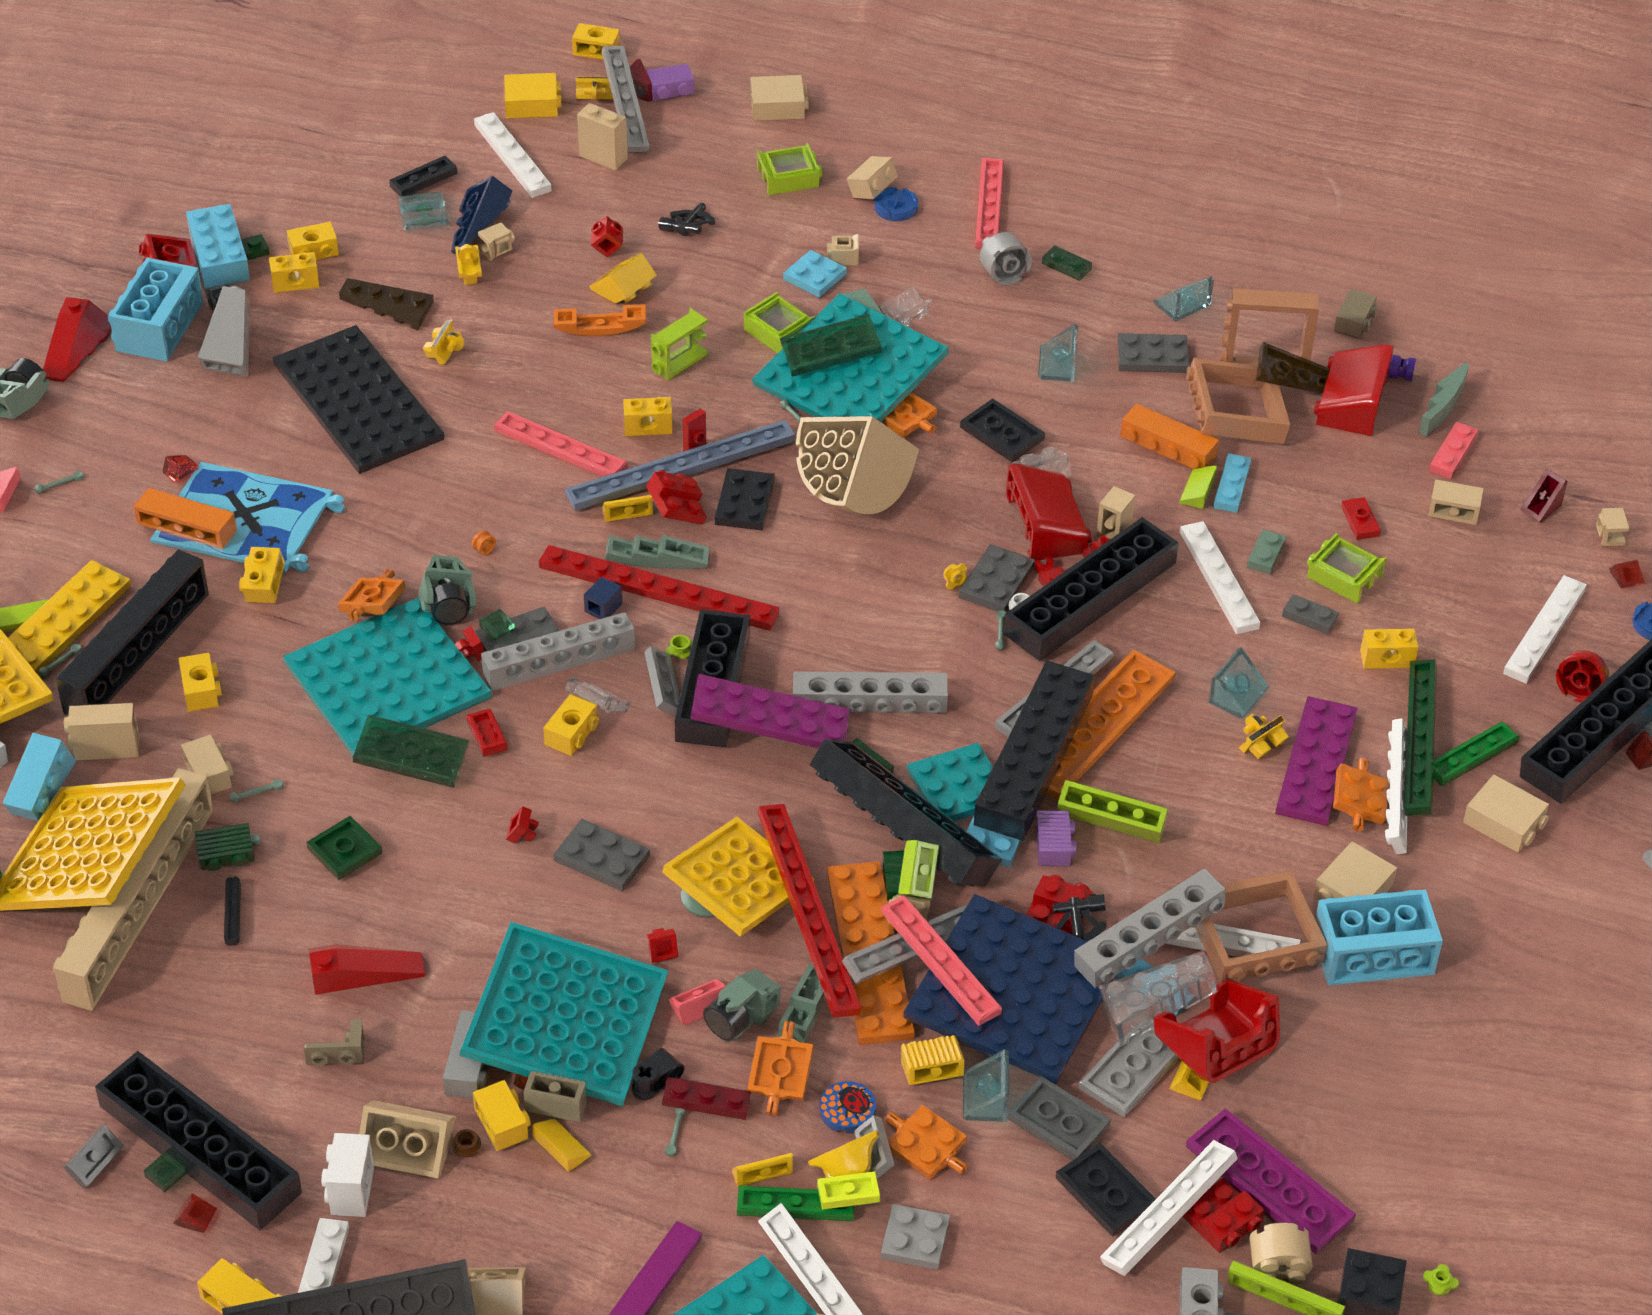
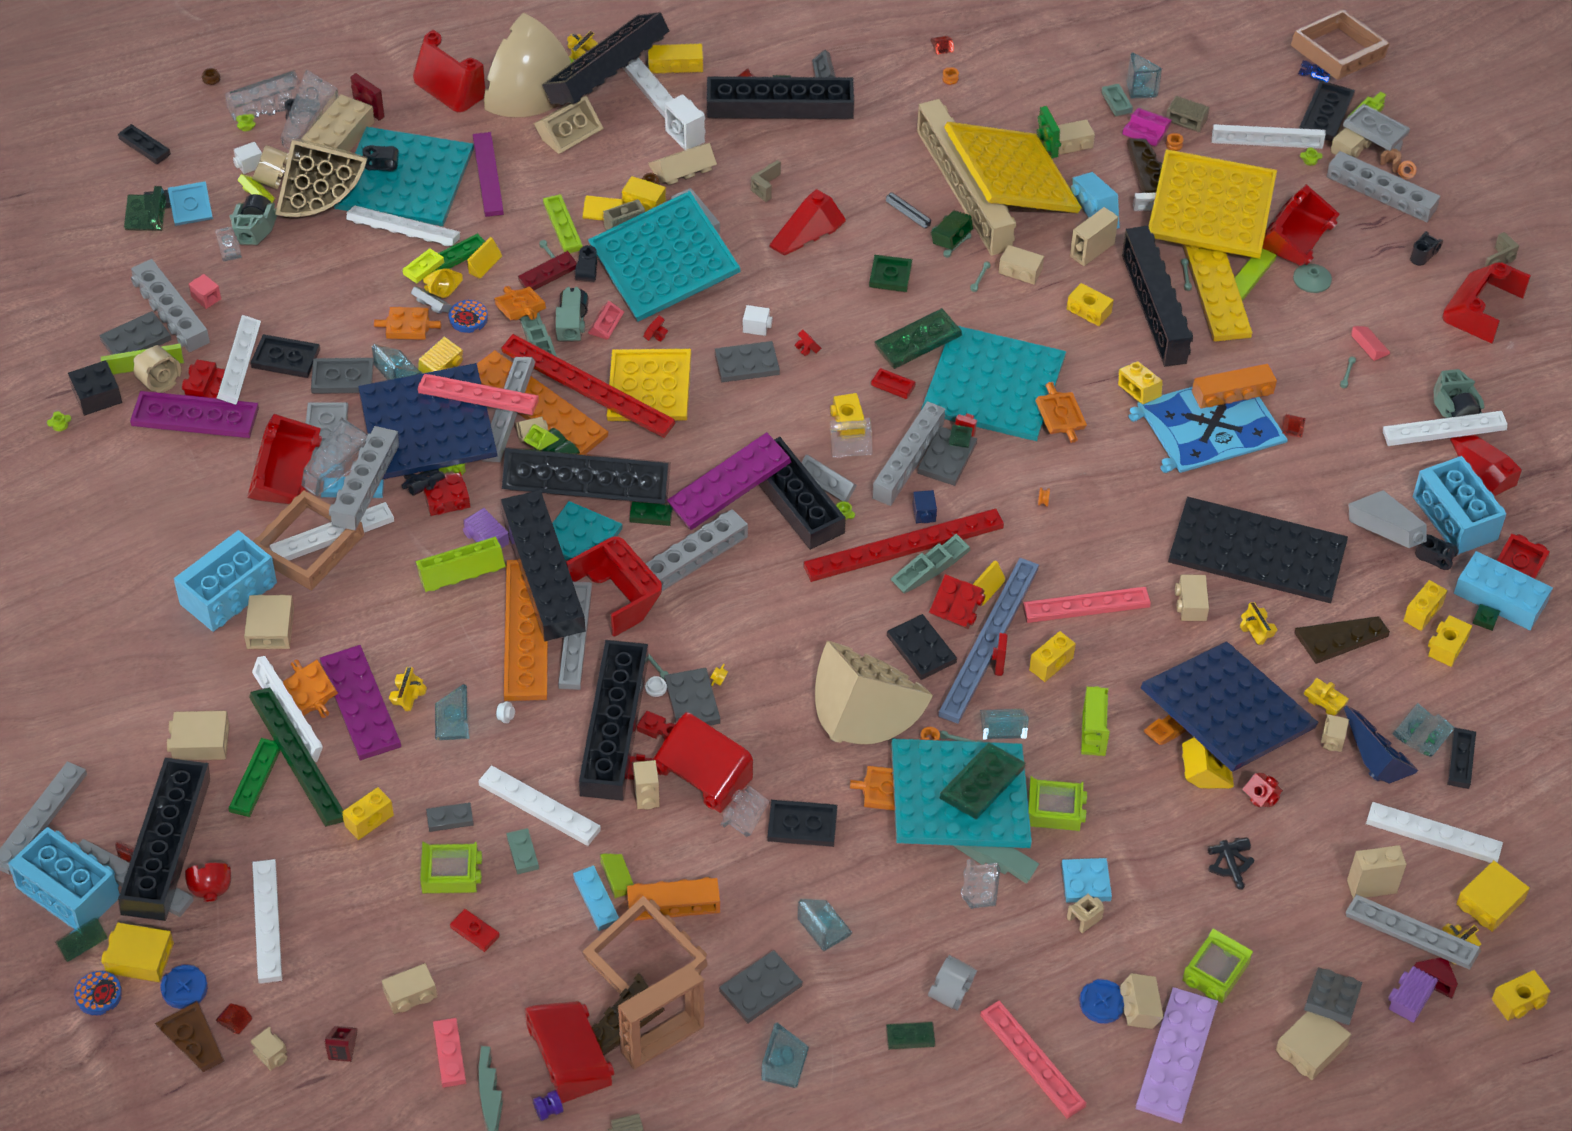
camera: 140 degrees right, 5 degrees up
piece [418,555,476,625] -> none
light grey plate [880,1204,950,1270] -> none
none -> white plate [496,701,515,723]
none -> lime tile [543,194,583,253]
none -> red windscreen [566,537,662,637]
none -> white brick [743,305,773,336]
none -> clear light blue slope [981,709,1029,739]
none -> lavender plate [1136,987,1218,1123]
none -> dark blue plate [1140,641,1318,772]
none -> tan brick [1175,575,1209,621]
none -> dark grey plate [1304,967,1363,1025]
none -> white plate [1383,411,1507,446]

